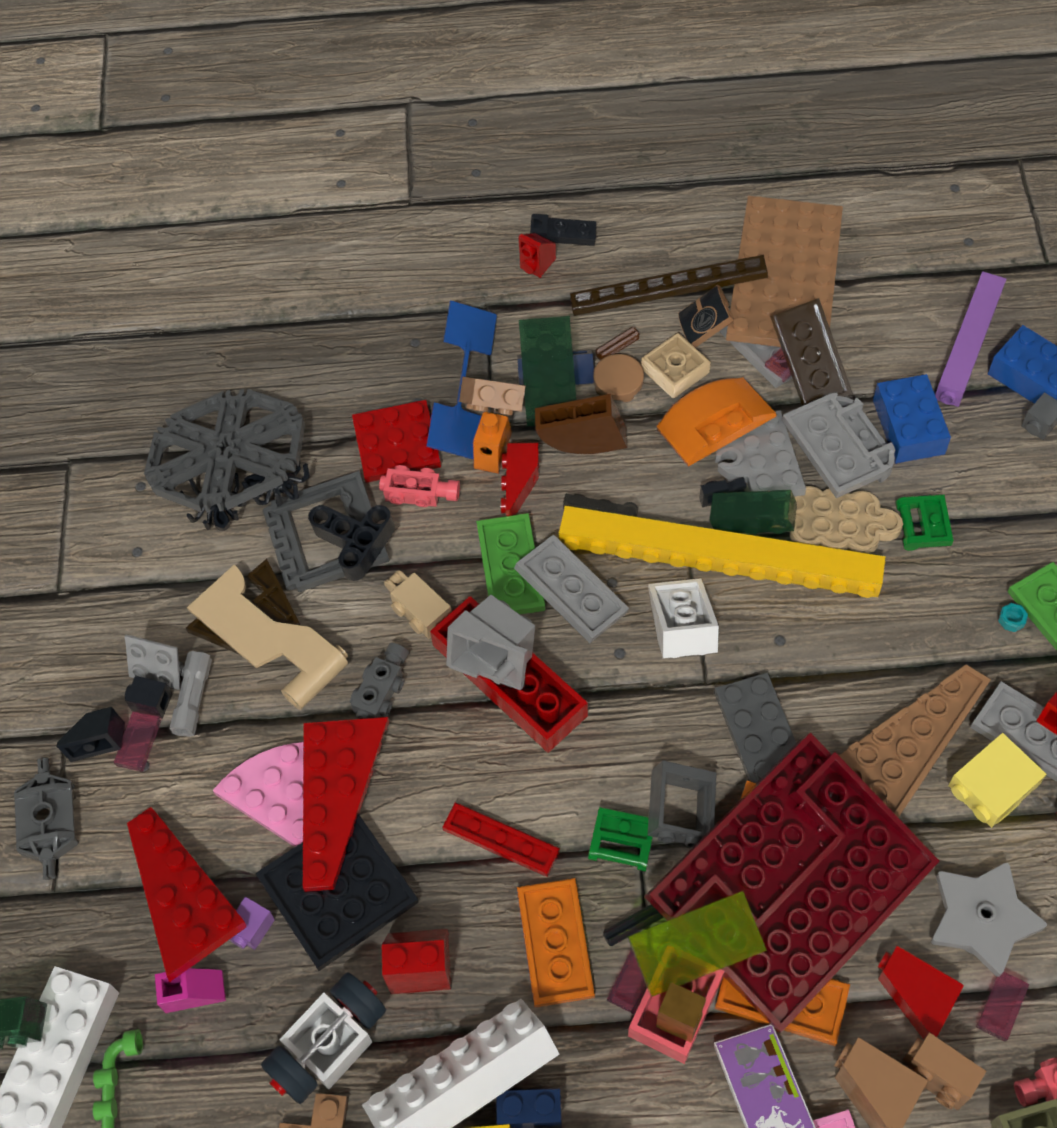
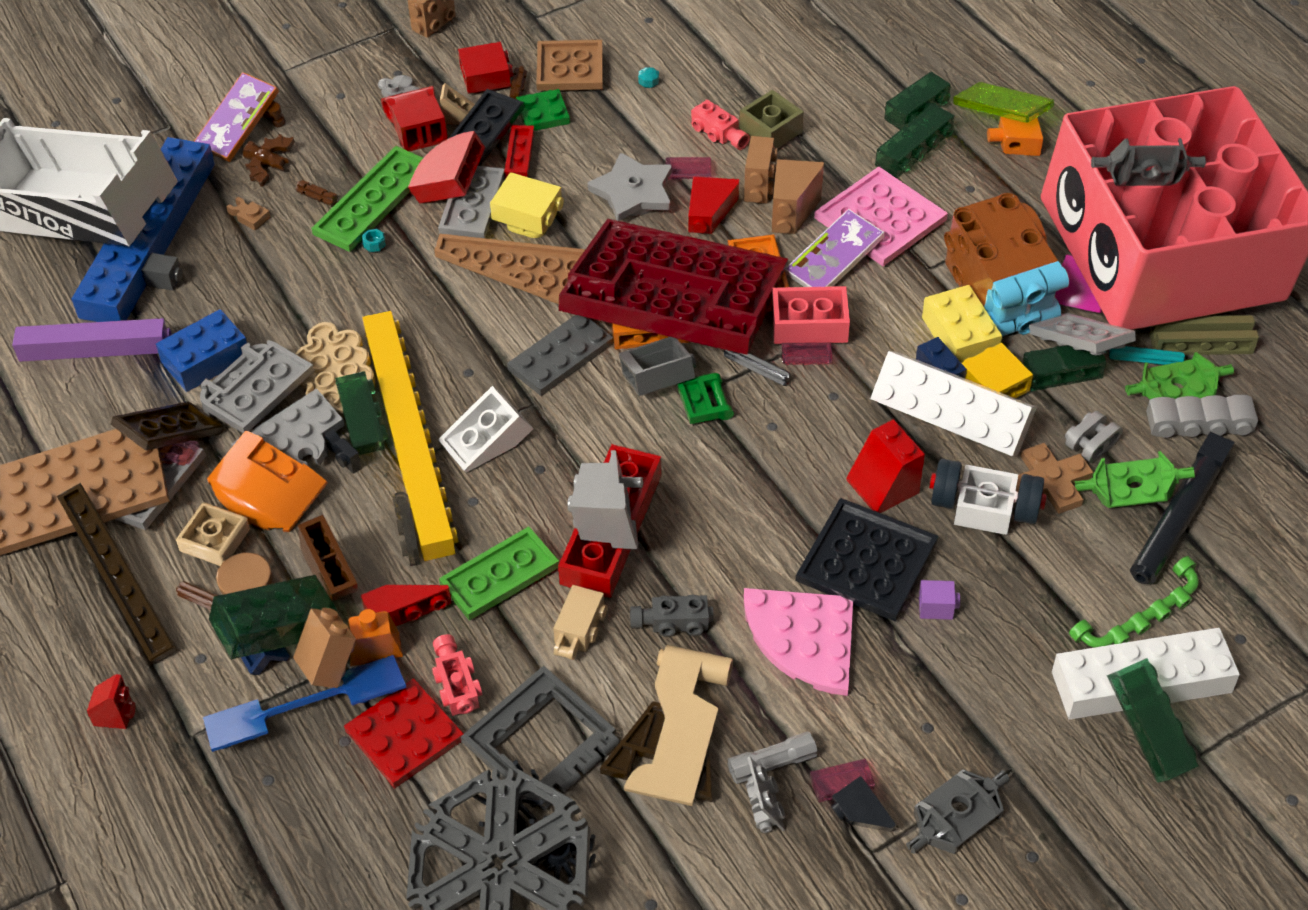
camera: 120 degrees left, 10 degrees down
black brick [125,676,173,719] -> none
red wing [127,807,247,982] -> none
dark pink slope [155,968,226,1013] -> none
red wing [303,717,390,892] -> none
black beam [308,505,395,581] -> none
red tile [442,802,560,877] -> none
light grey plate [514,534,629,643] -> none
orange tile [517,878,595,1007] -> none
black plate [530,214,596,246] -> none
clear neon green tile [627,891,767,997] -> none
pearl gold panel [656,982,706,1043] -> none
black slope [678,285,734,348] -> none
green plate [895,495,954,551] -> none

